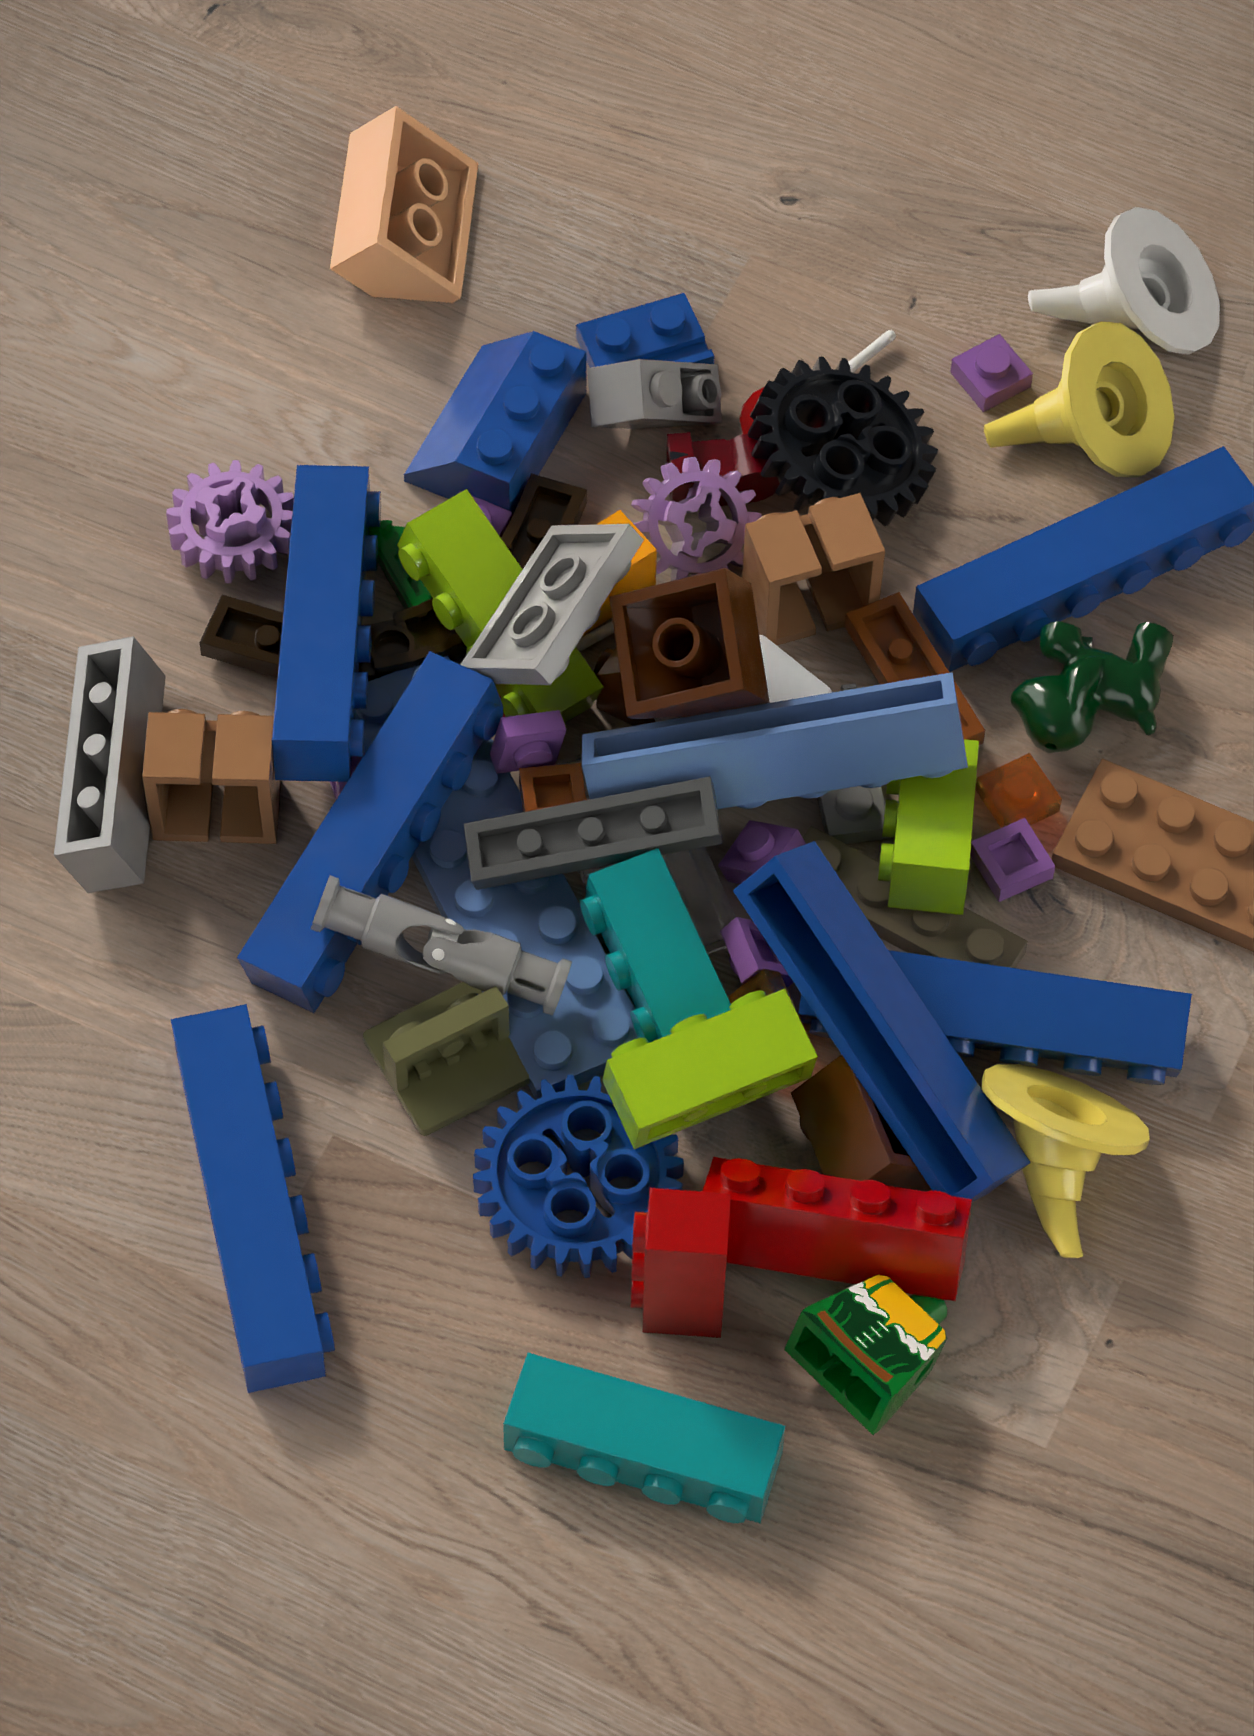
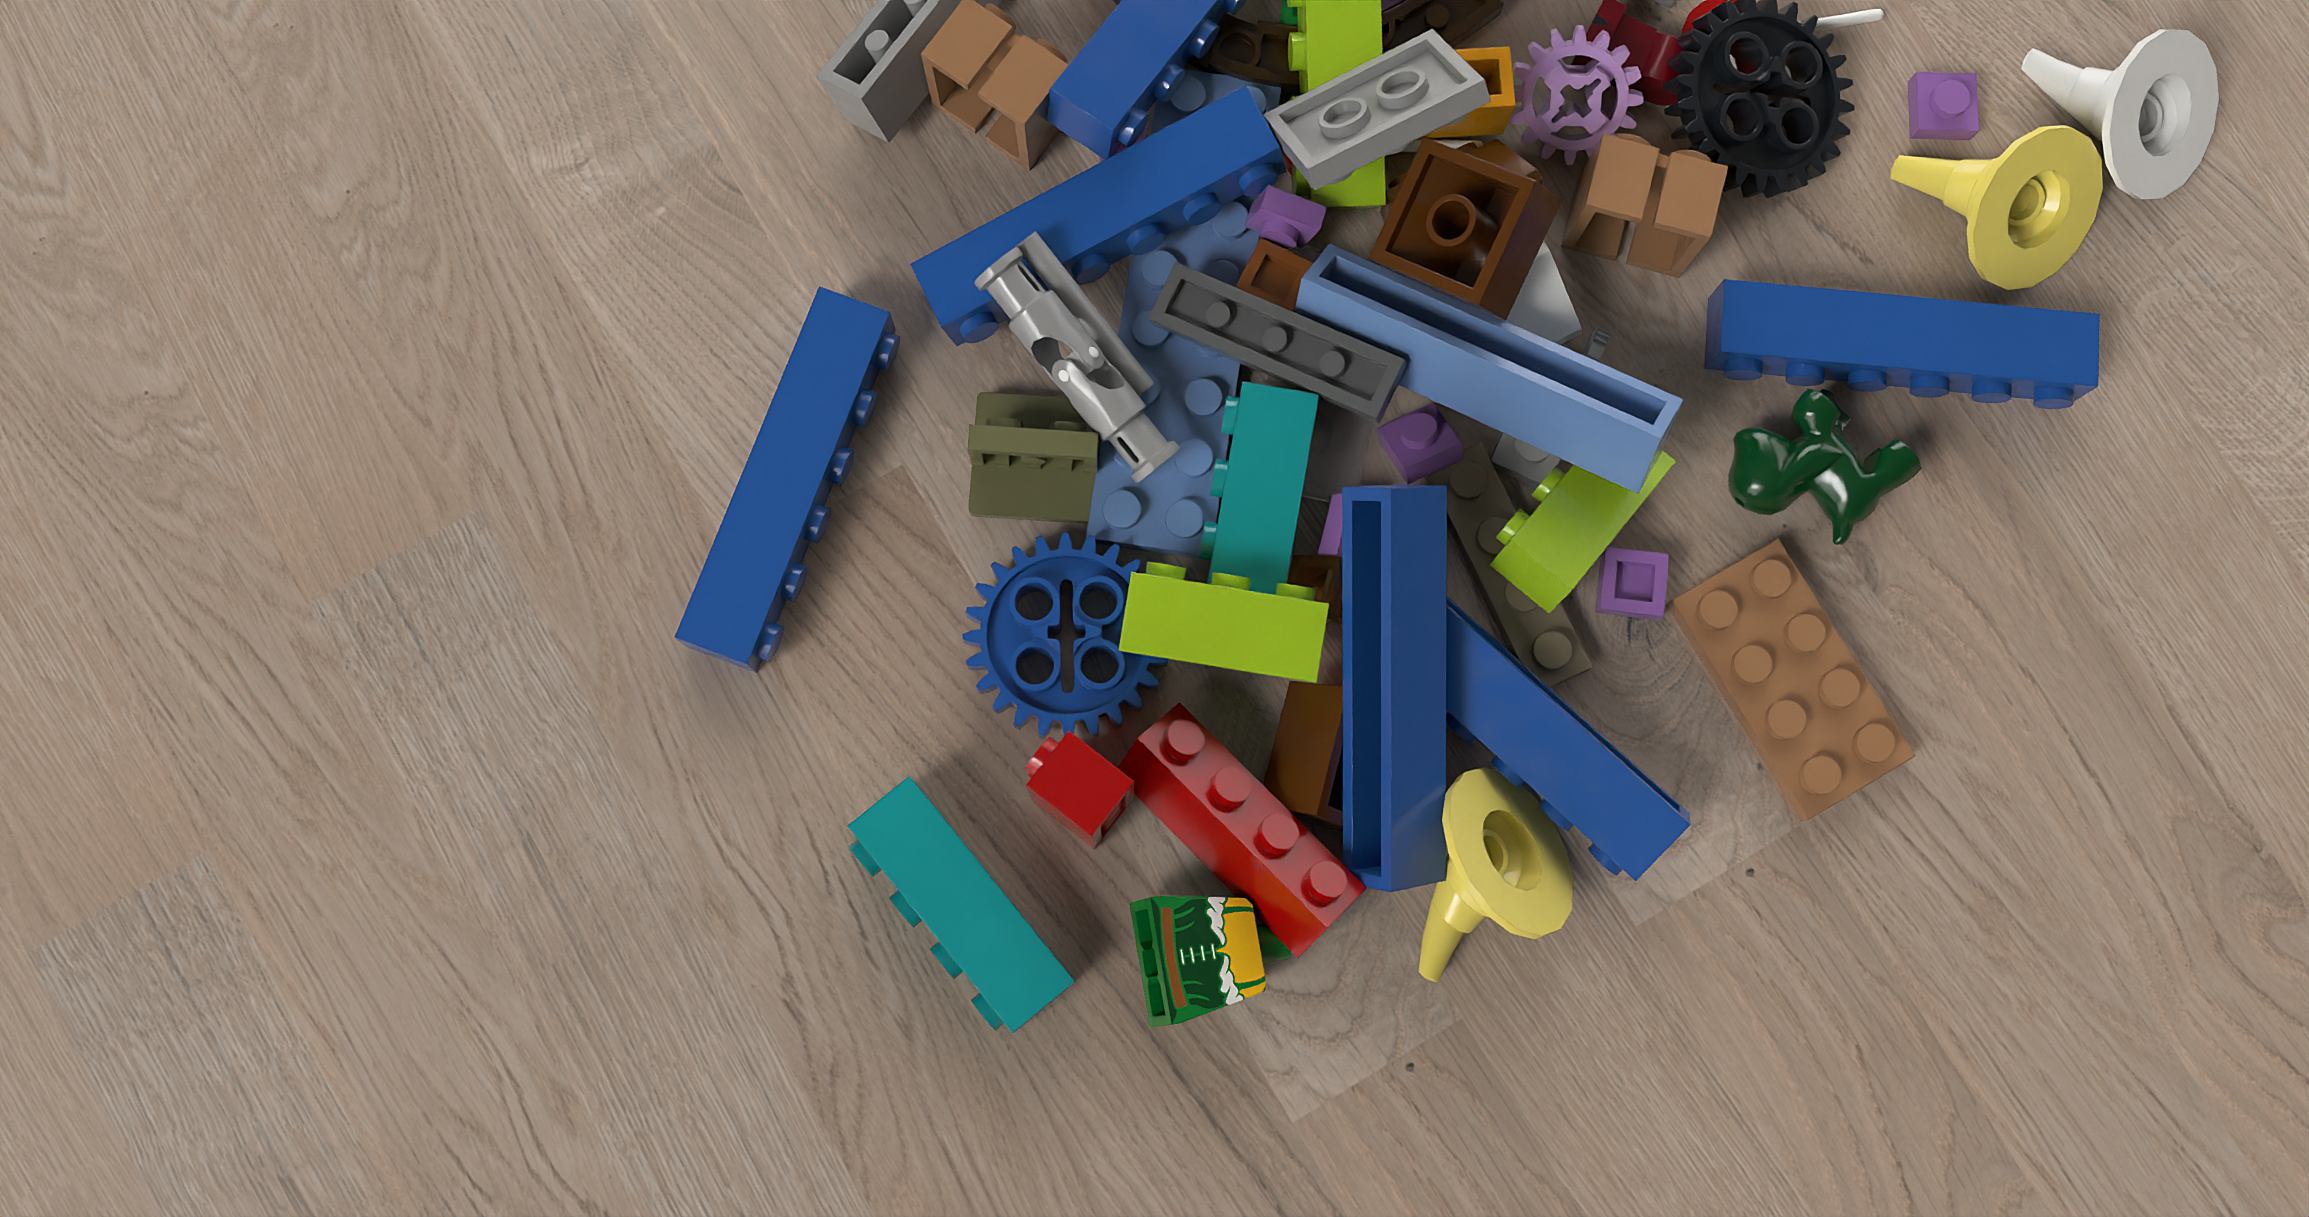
camera: 30 degrees right, 20 degrees up
dark orange plate [844,592,986,745] -> none
clear orange plate [975,753,1062,828] -> none
none -> light grey bar [1016,231,1154,396]

